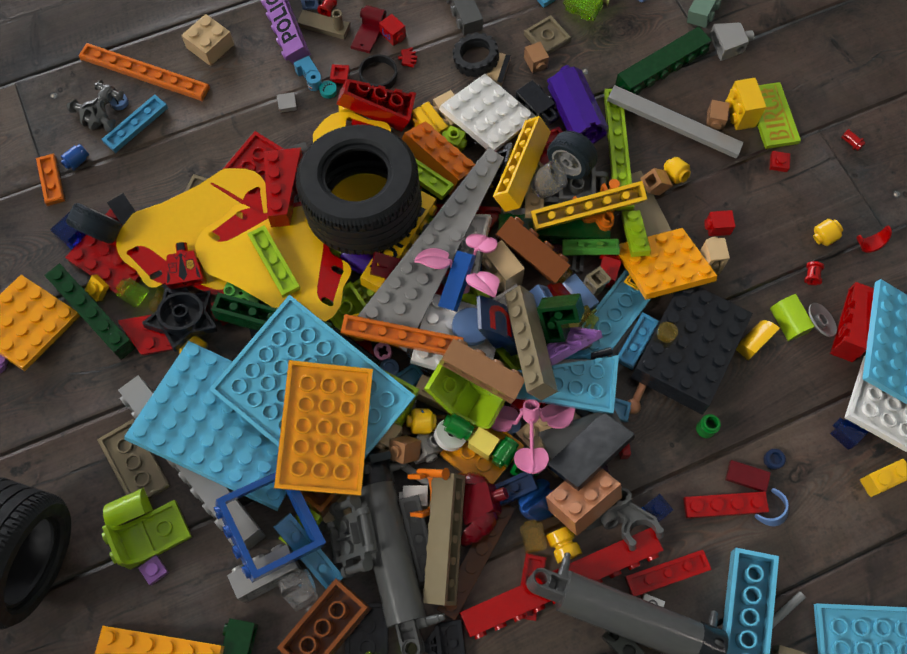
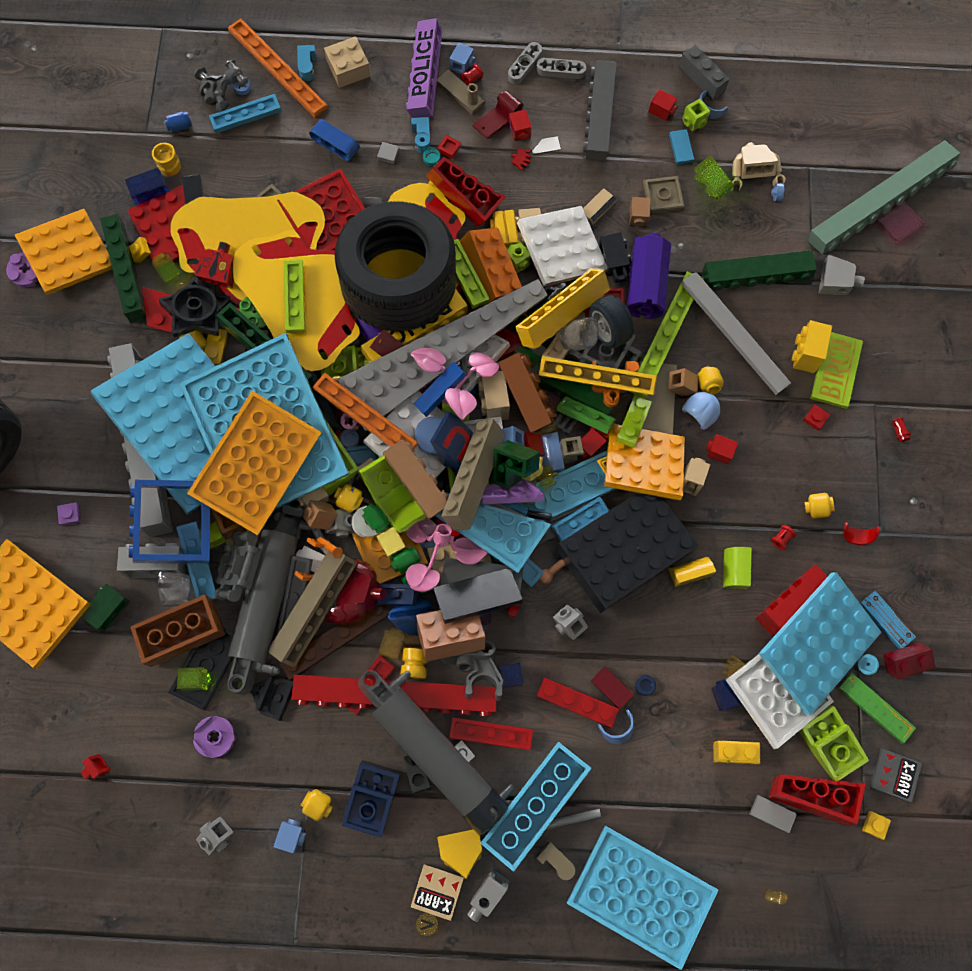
camera: 25 degrees right, 5 degrees up
orange tile [36,153,65,206] -> none
black wheel [66,203,121,244] -> none
dark tan tile [97,419,171,499] -> none
lime bracket [102,500,192,570] -> none
lime brick [103,488,153,526] -> none
red wedge [263,147,303,227] -> none
black tyre [359,54,397,89] -> none
black tyre [453,32,499,77] -> none
clear yellow tile [657,322,678,343] -> none
green brick [696,414,721,439] -> none
medium nougat brick [706,100,730,130] -> none
light grey dish [808,303,837,337] -> none
none -> yellow wheel [152,143,181,176]
none -> yellow plate [204,329,229,366]
none -> dark azure leg [297,45,317,82]
none -> blue beam [309,119,360,161]
none -> white sticker [532,136,561,154]
none -> light grey brick [553,605,588,640]
none -> light blue piece [682,392,720,430]
none -> clear yellow piece [722,655,745,680]

